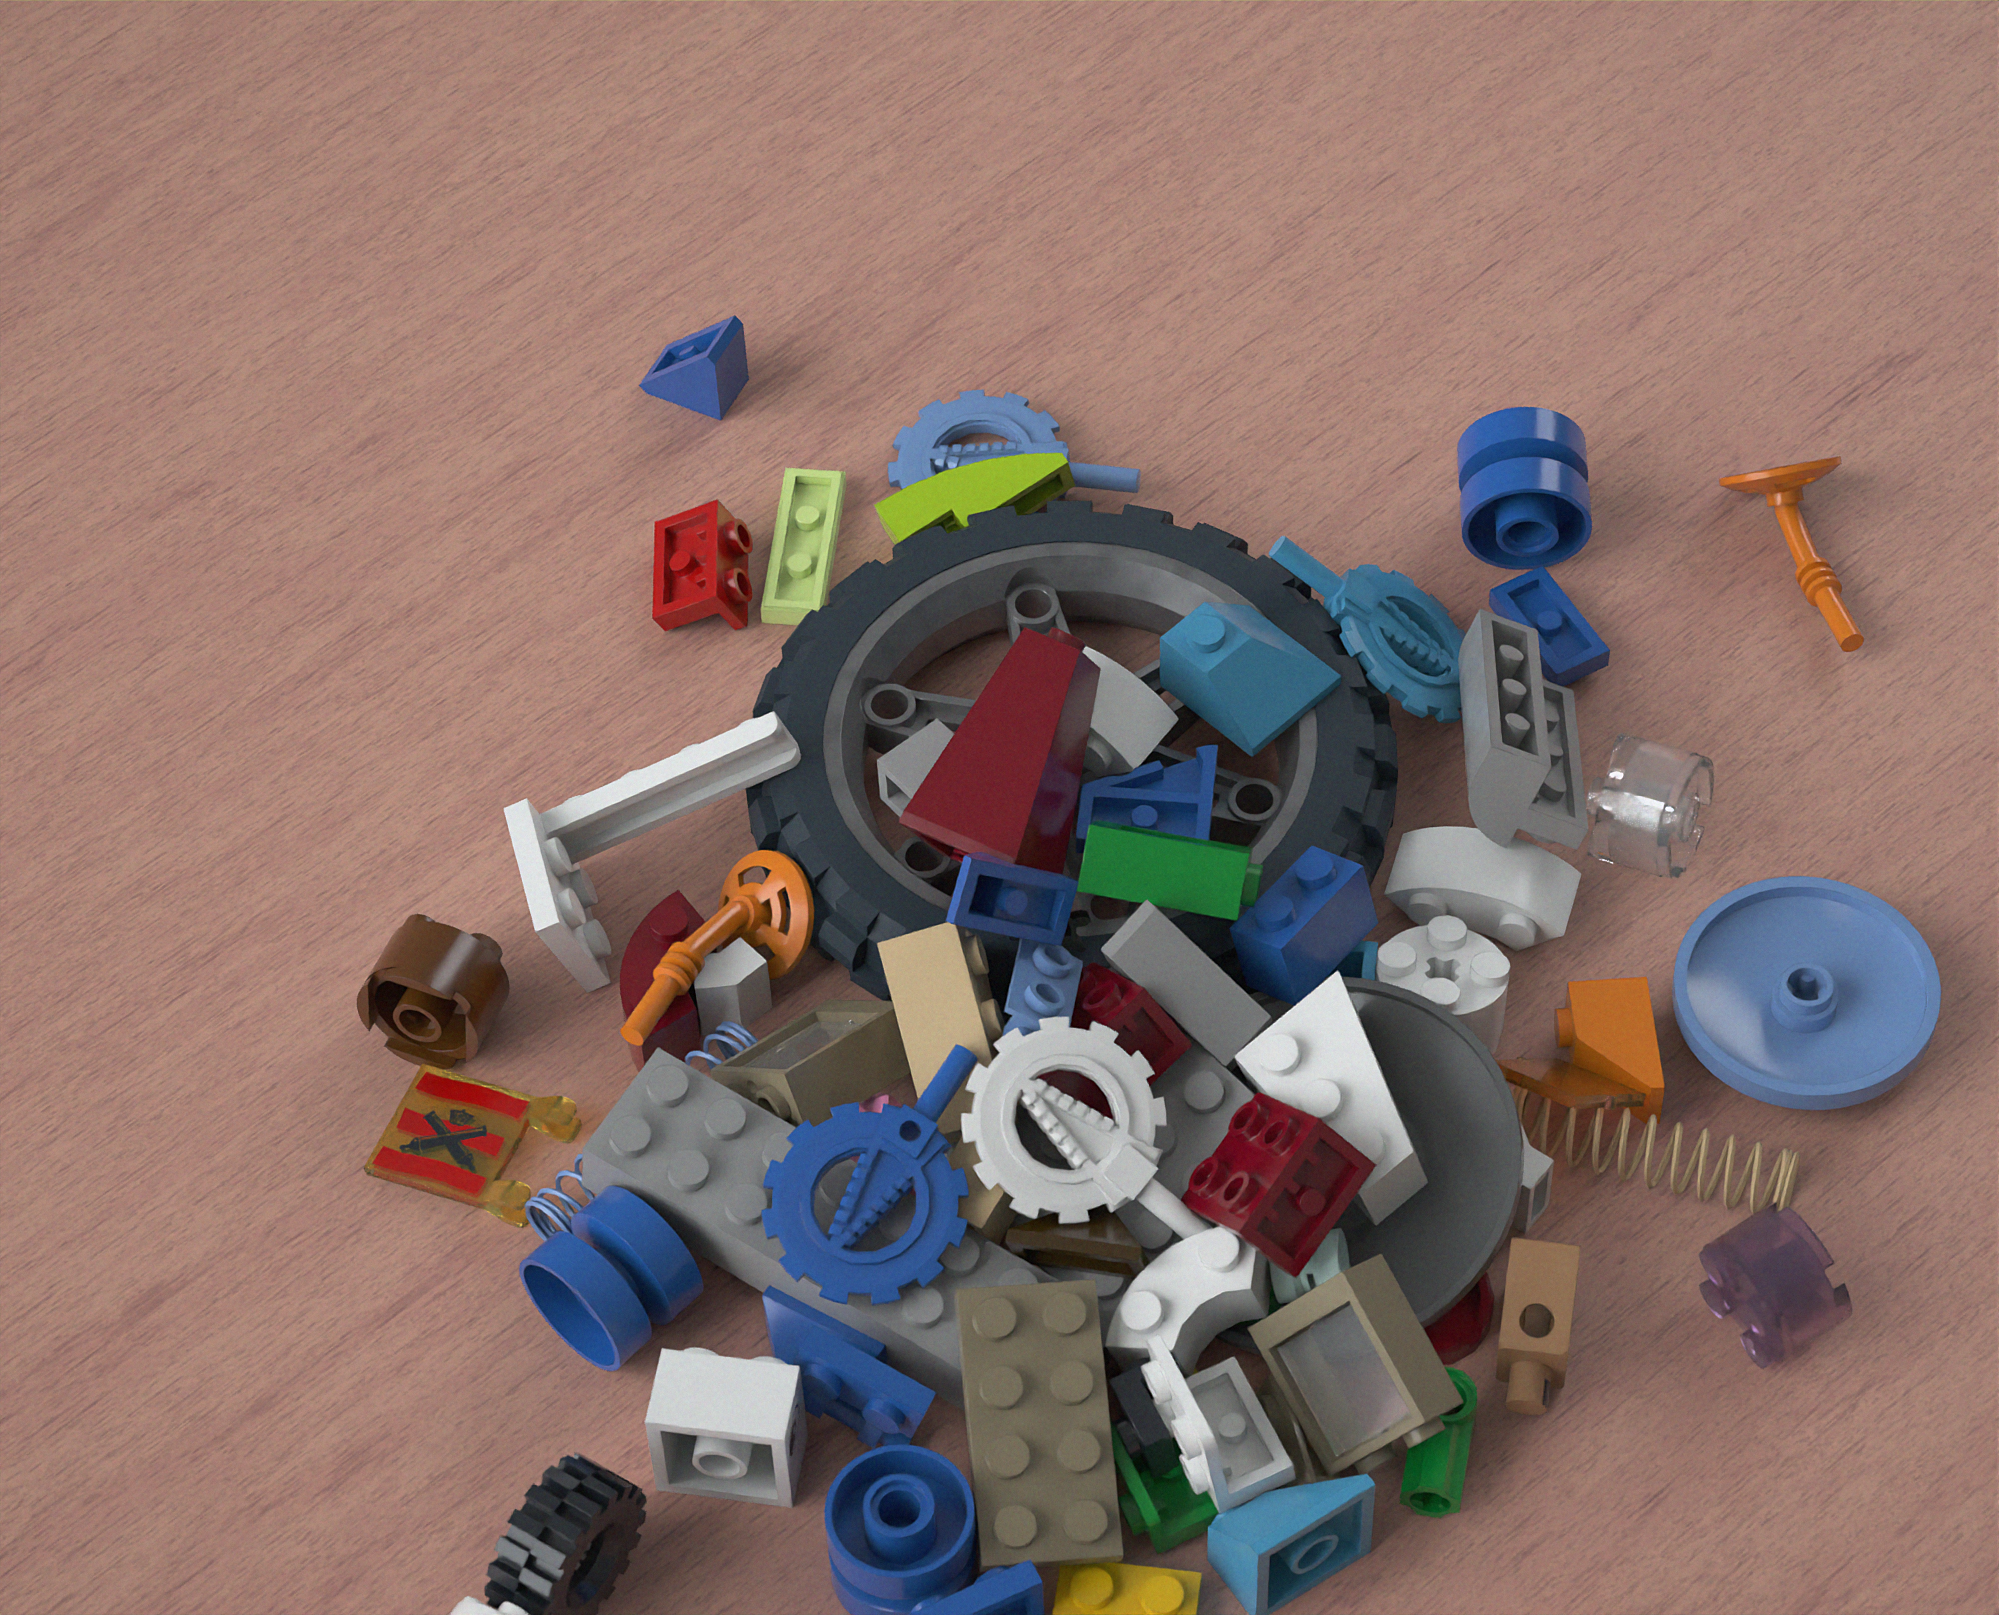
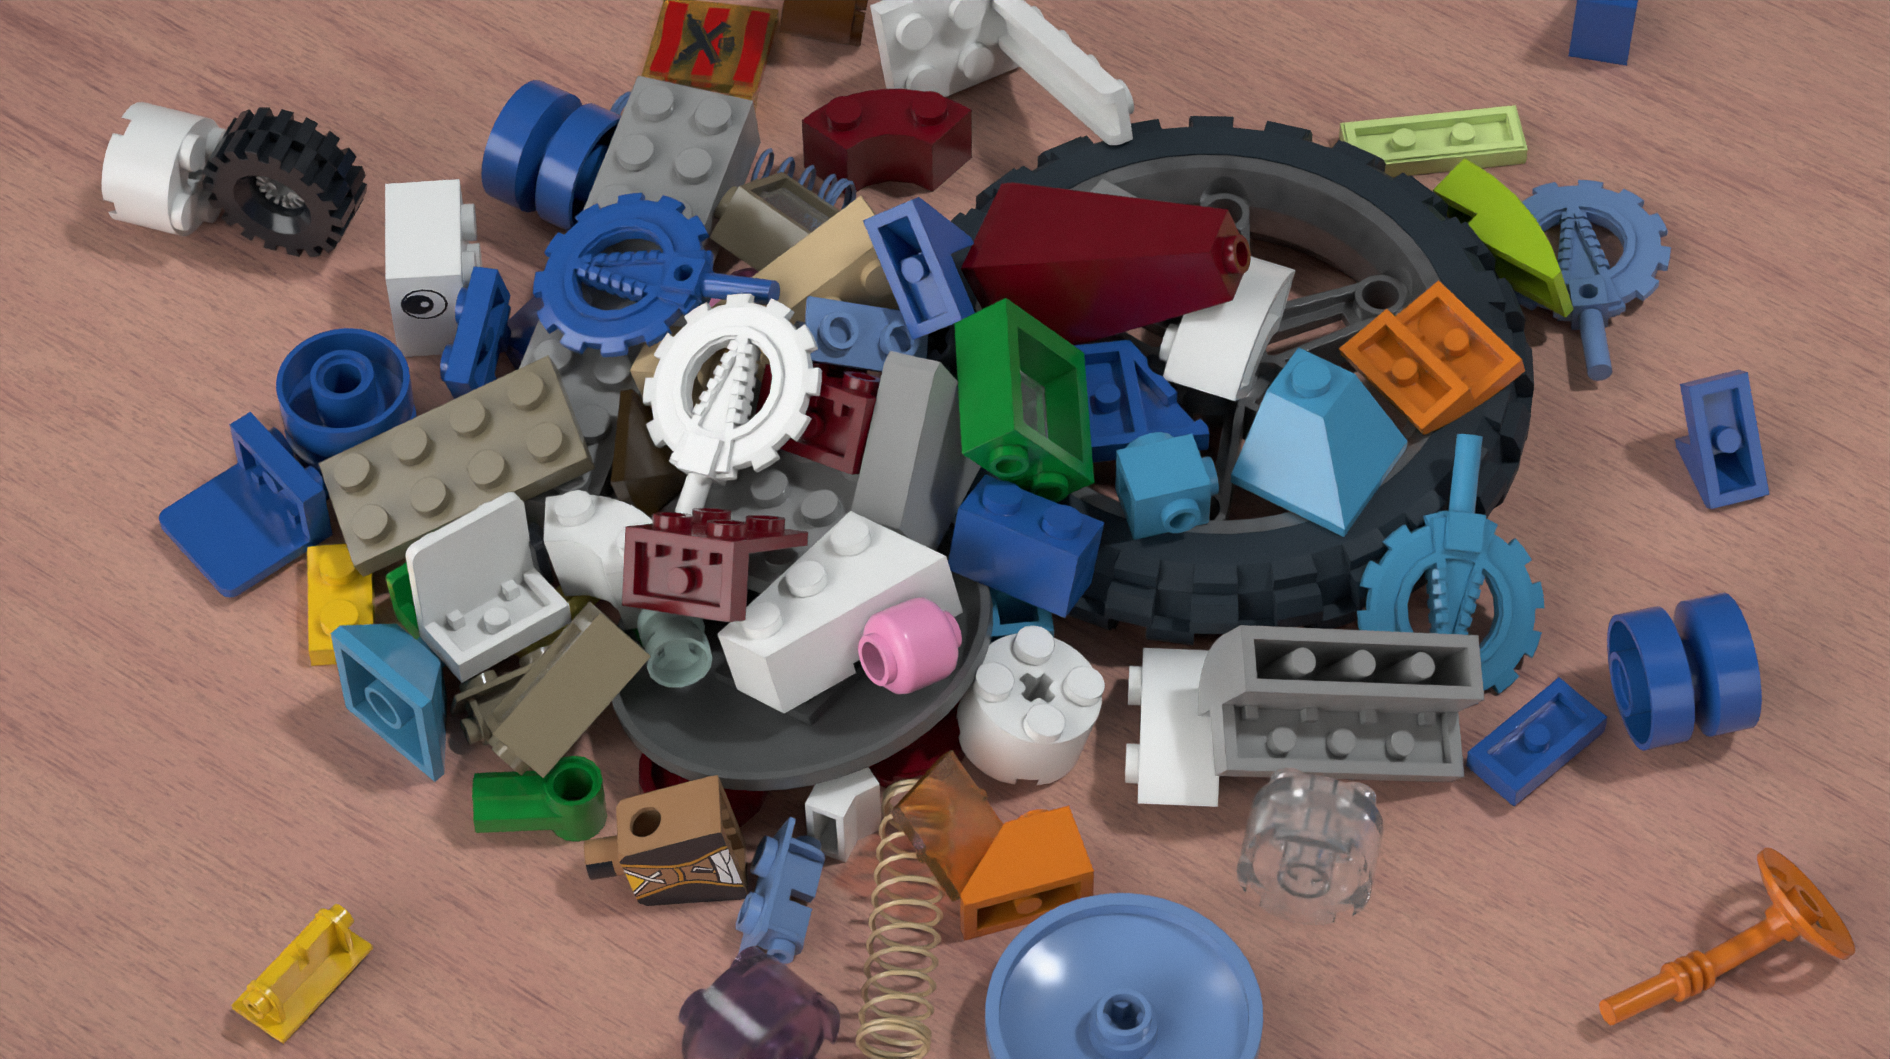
camera: 75 degrees right, 0 degrees up
orange dish [620,850,814,1046] -> none
red bracket [652,499,753,631] -> none
white piece [694,937,772,1035] -> none
none -> medium blue hinge [736,817,825,964]
none -> bright pink head [858,597,962,694]
none -> dark azure brick [1115,432,1219,540]
none -> orange slope [1339,280,1525,435]
none -> blue slope [1675,369,1770,509]

